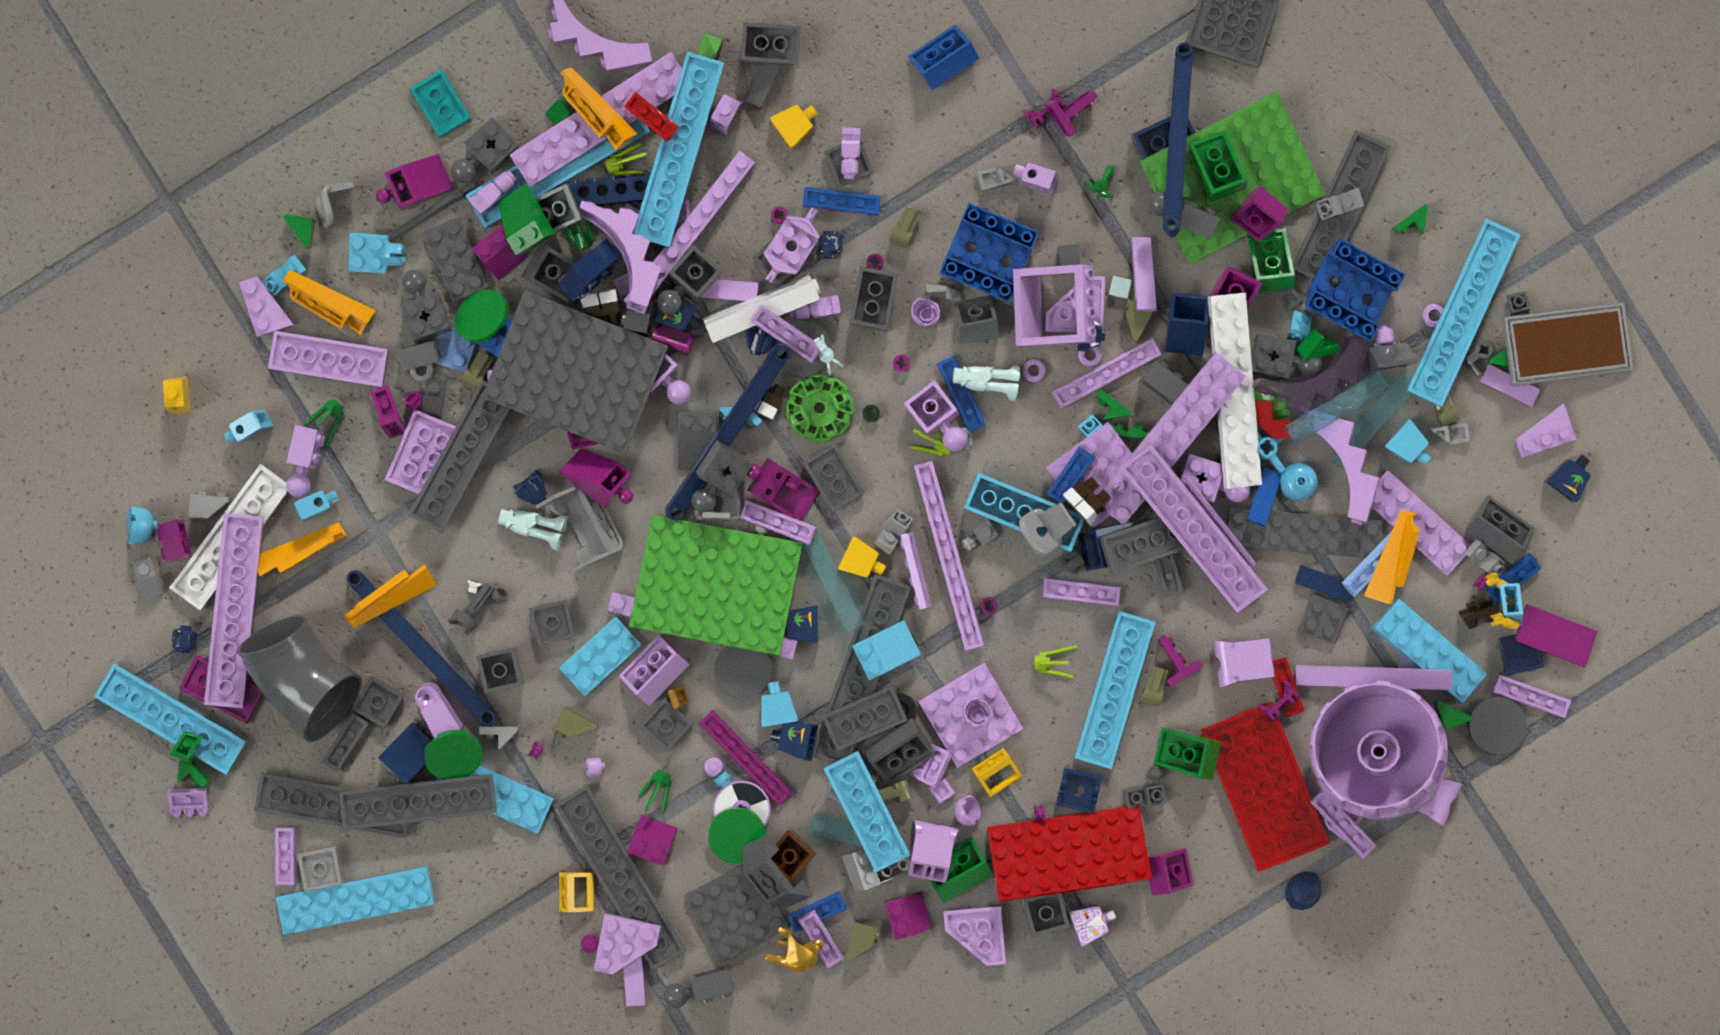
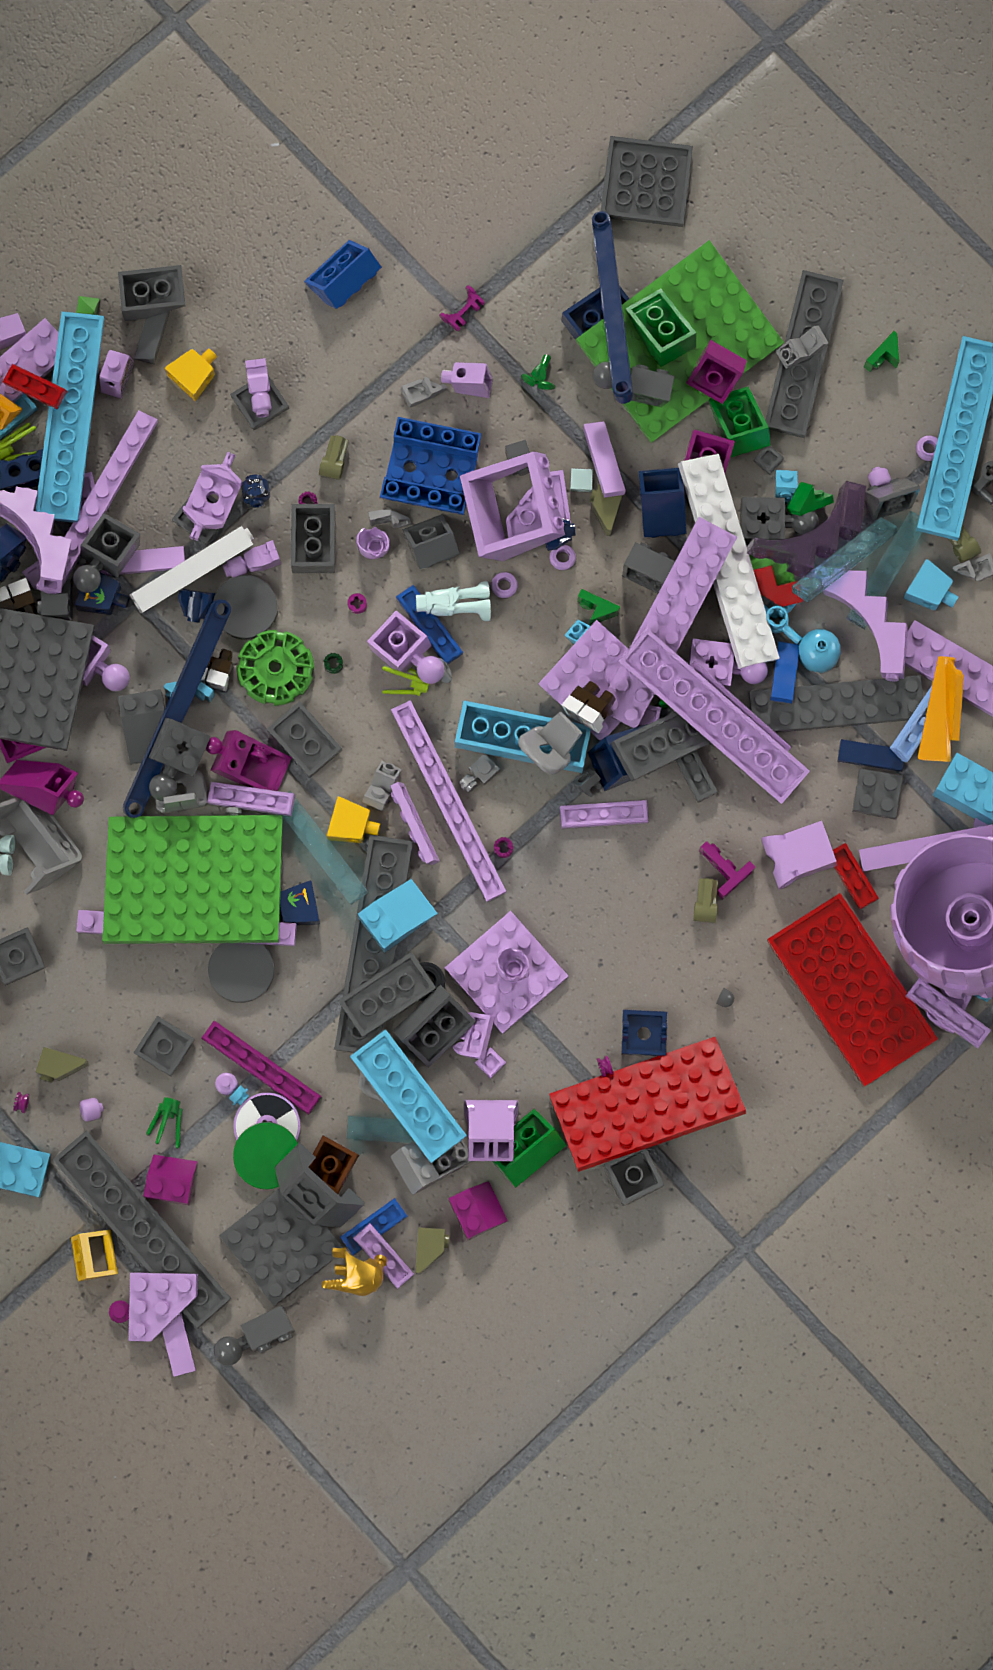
camera: 10 degrees left, 10 degrees down
medium azure plate [559,617,642,696] -> none
lavender slope [619,635,689,706] -> none
magenta tile [651,324,695,354] -> none
pearl gold tile [668,685,690,709] -> none
lavender tile [750,304,821,363] -> none
medium azure torso [761,681,798,727] -> none
magenta bush [771,206,788,224] -> none
dark blue torso [771,723,819,761] -> none
blue tile [803,187,881,216] -> none
light aqua piece [814,334,844,376] -> none
olive piece [878,779,913,805] -> none
lavender plate [943,906,1006,966] -> none
lavender hair [955,795,981,826] -> none
yellow tile [972,748,1022,798] -> none
lime plant [1034,645,1078,678] -> none
magenta bracket [1044,90,1098,136] -> none
blue tile [1046,446,1095,504] -> none
lavender tile [1051,338,1162,409] -> none
lavender torso [1068,904,1116,946] -> none
medium azure plate [1074,611,1156,769] -> none
green slope [1111,423,1148,439] -> none
dark grey slope [1123,784,1166,809] -> none
magenta slope [1148,848,1194,895] -> none
green slope [1154,727,1221,779] -> none
magenta piece [1257,680,1300,722] -> none
dark blue piece [1285,871,1322,910] -> none
blue slope [1305,238,1406,342] -> none
none -> lavender plate [637,705,661,727]

